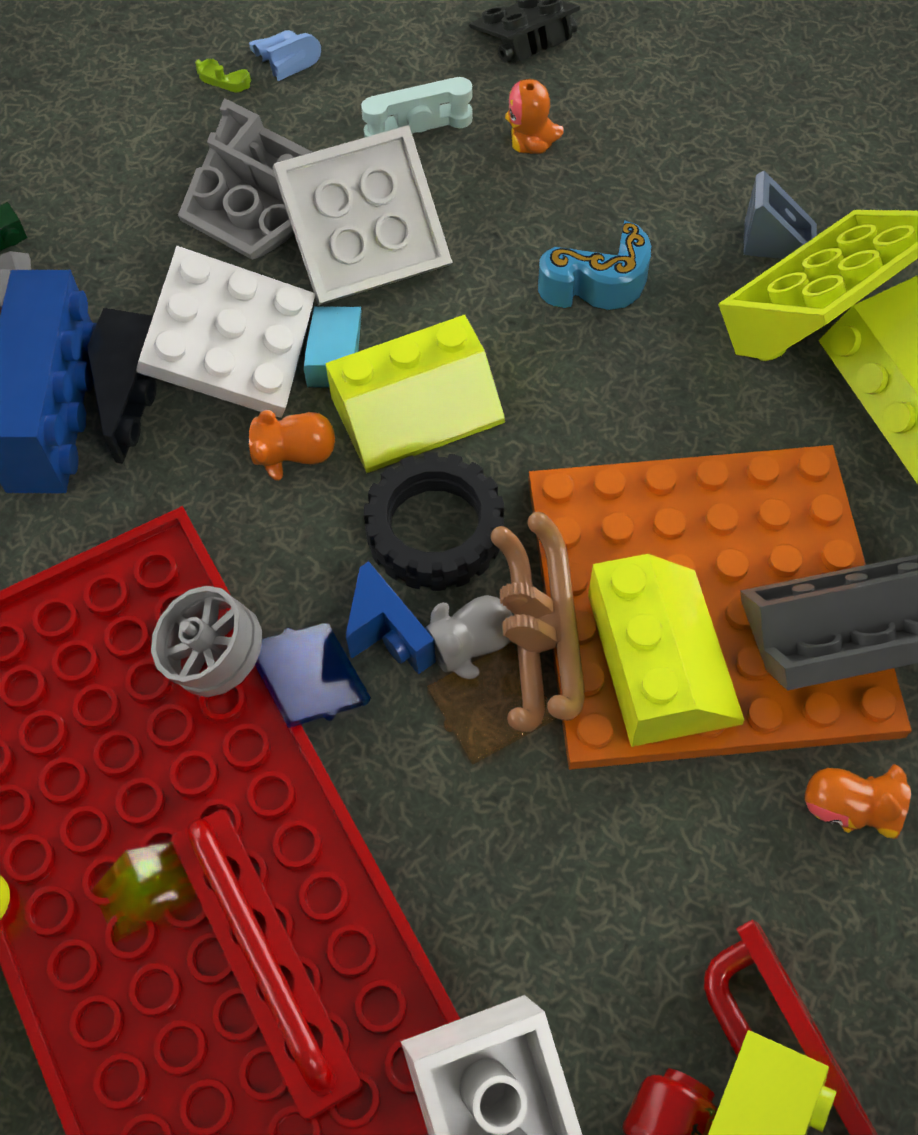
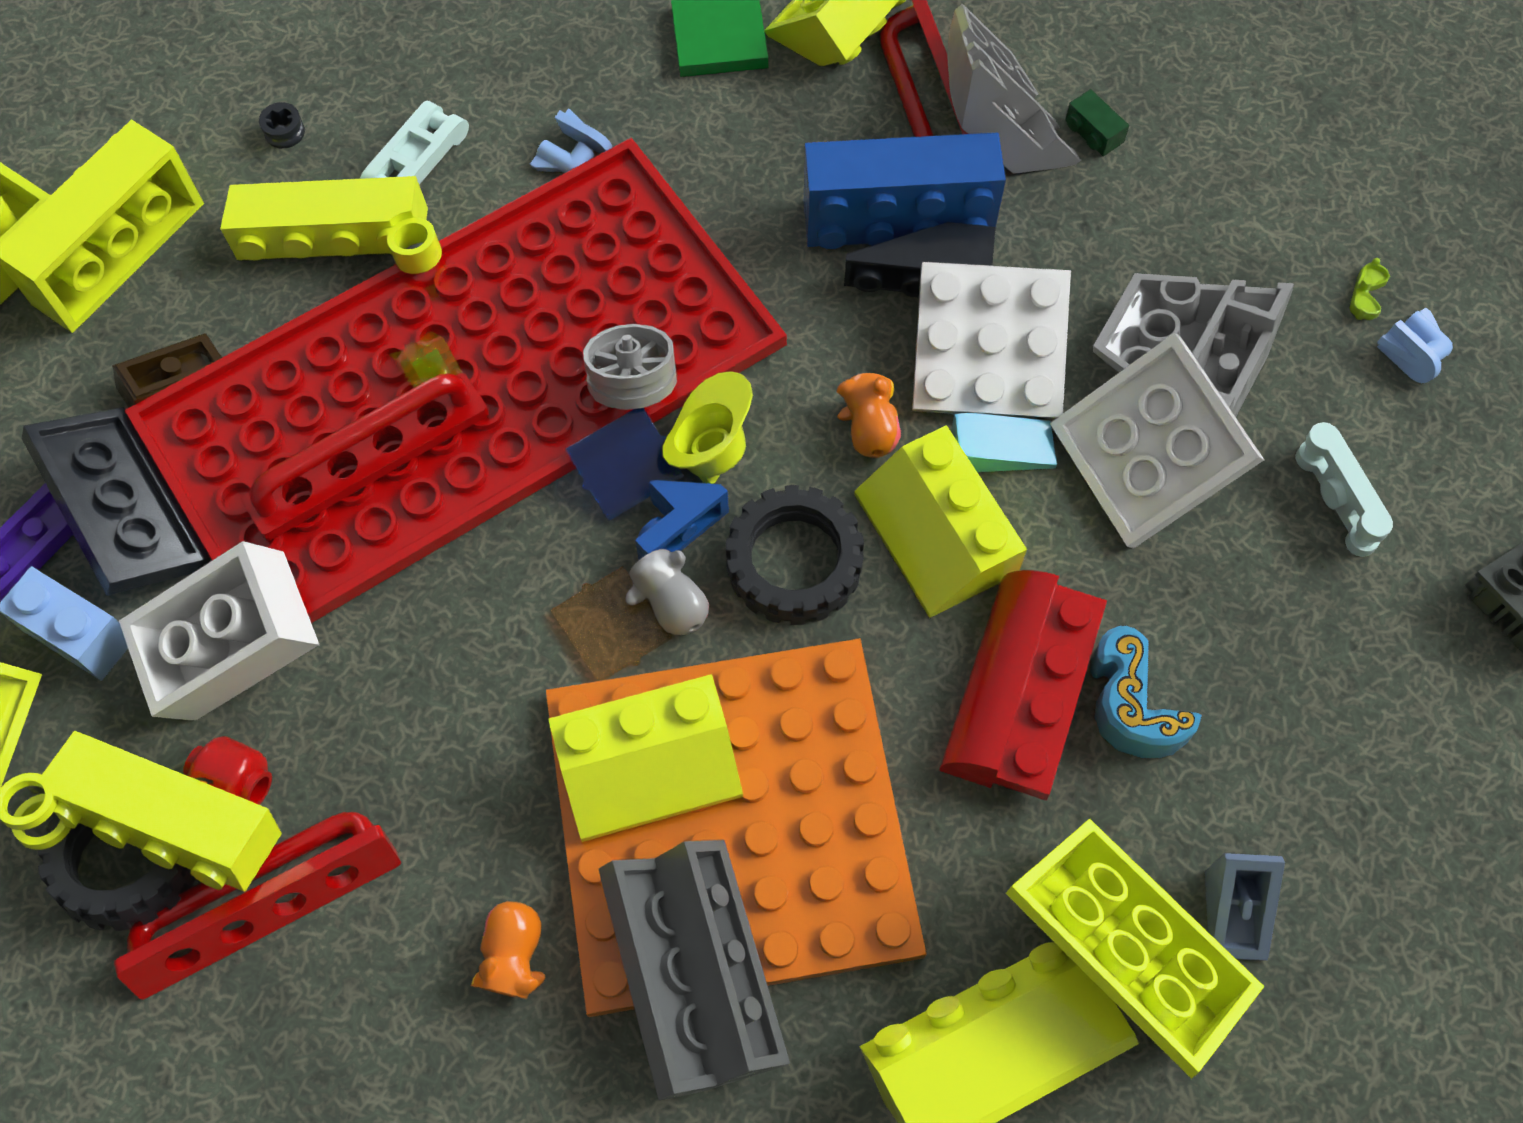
camera: 85 degrees right, 5 degrees up
medium nougat piece [491,512,585,733] -> none
orange animal [505,79,564,154] -> none
none -> neon yellow piece [663,371,753,484]
none -> red brick [939,570,1107,801]

